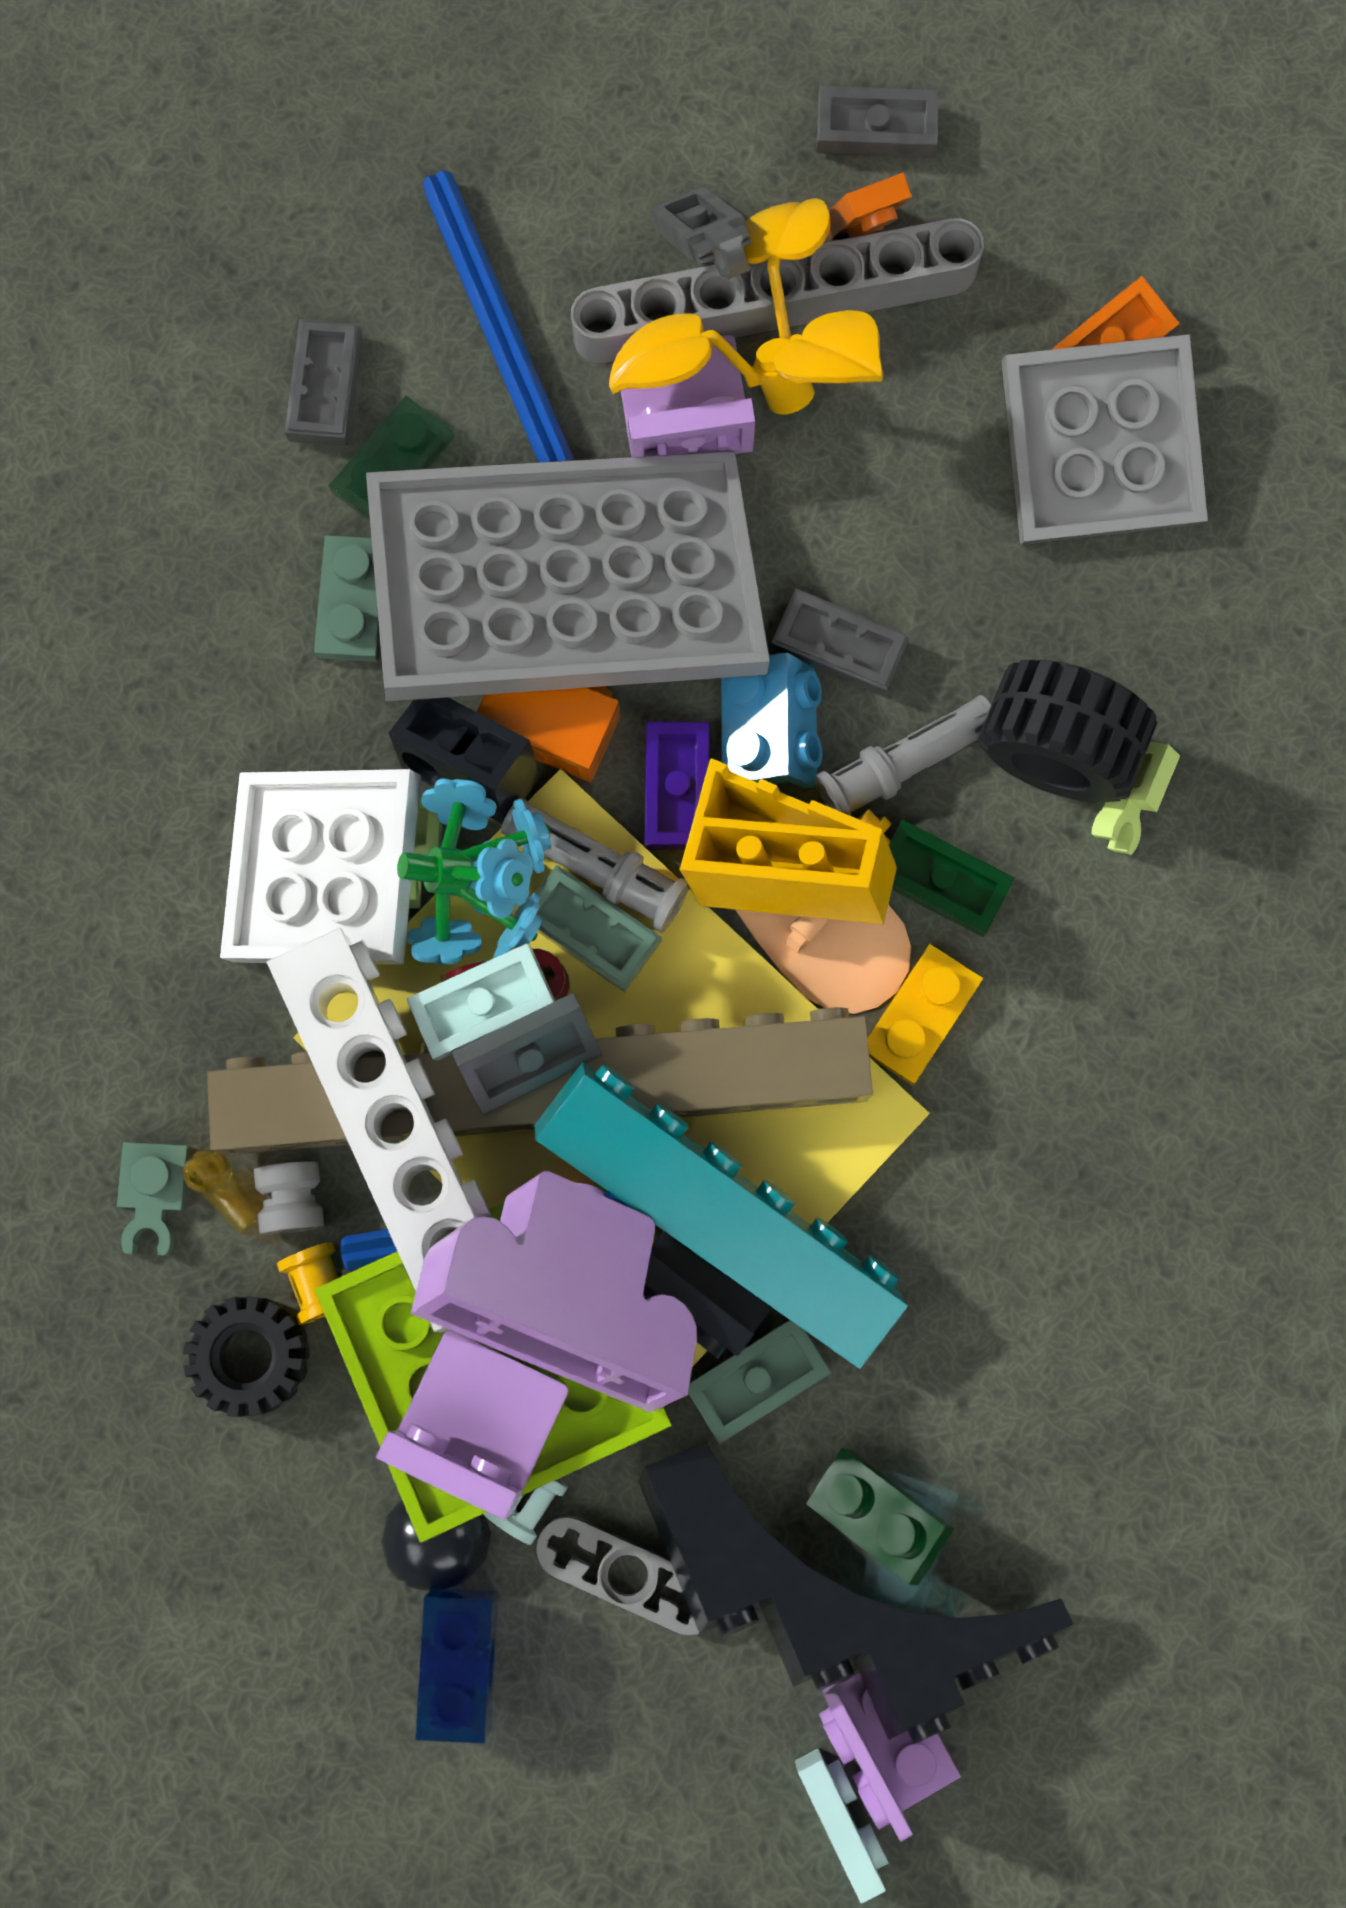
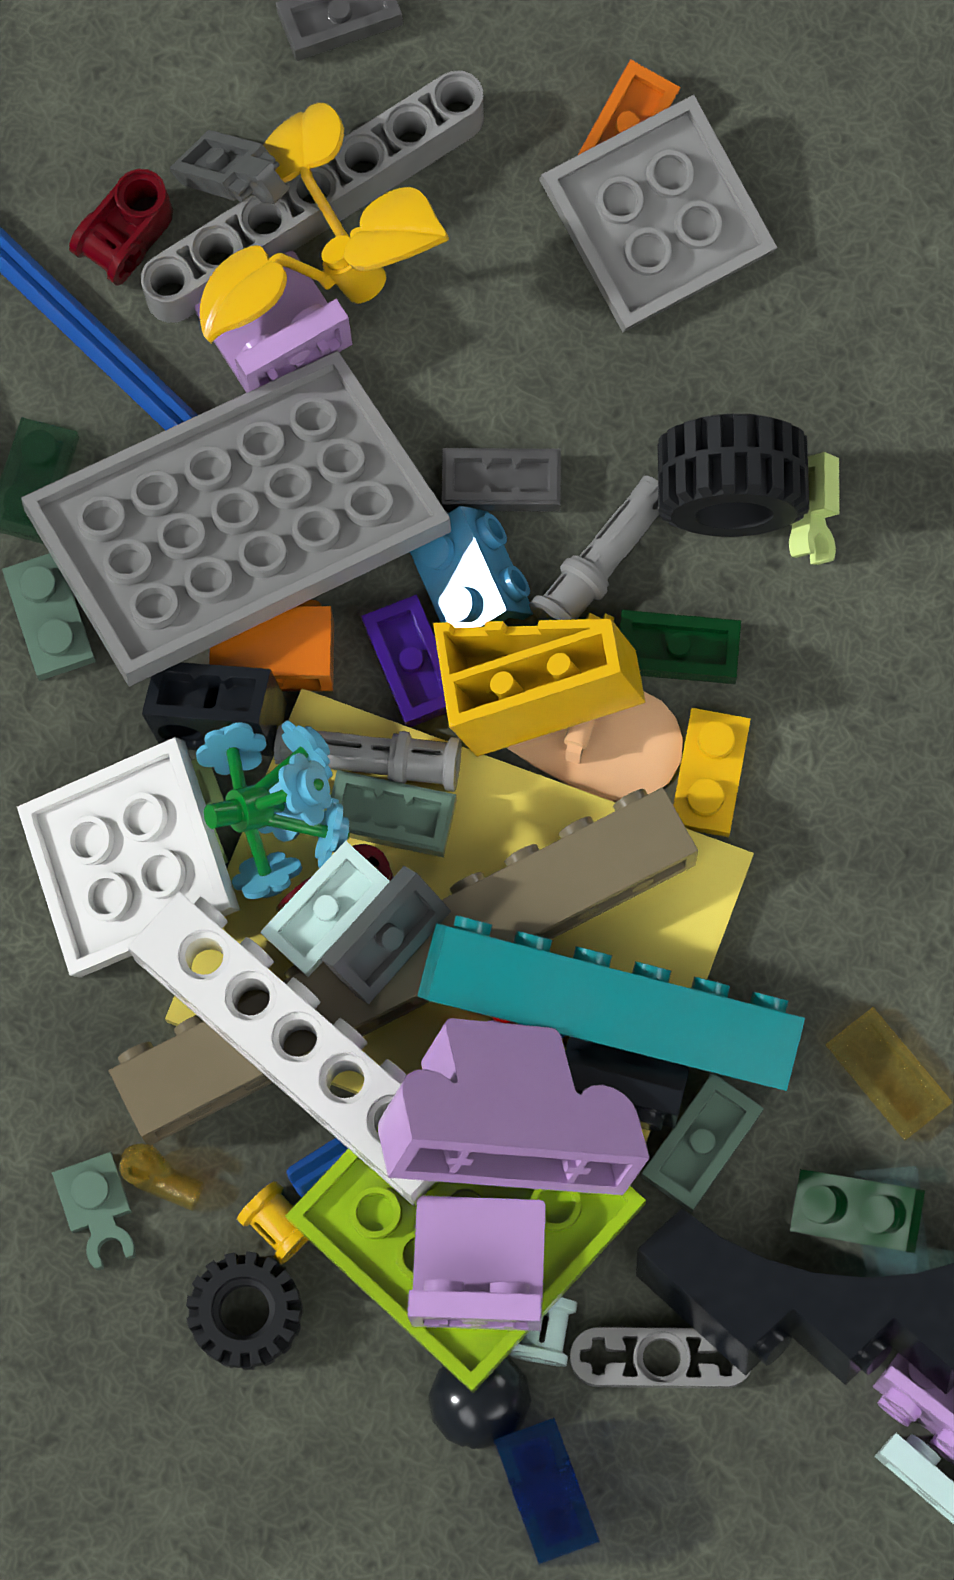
camera: 20 degrees left, 5 degrees down
light grey wheel [254,1161,325,1235] -> none
orange plate [829,172,912,239] -> none
none -> dark red piece [69,169,173,286]
none -> clear yellow tile [825,1007,953,1142]

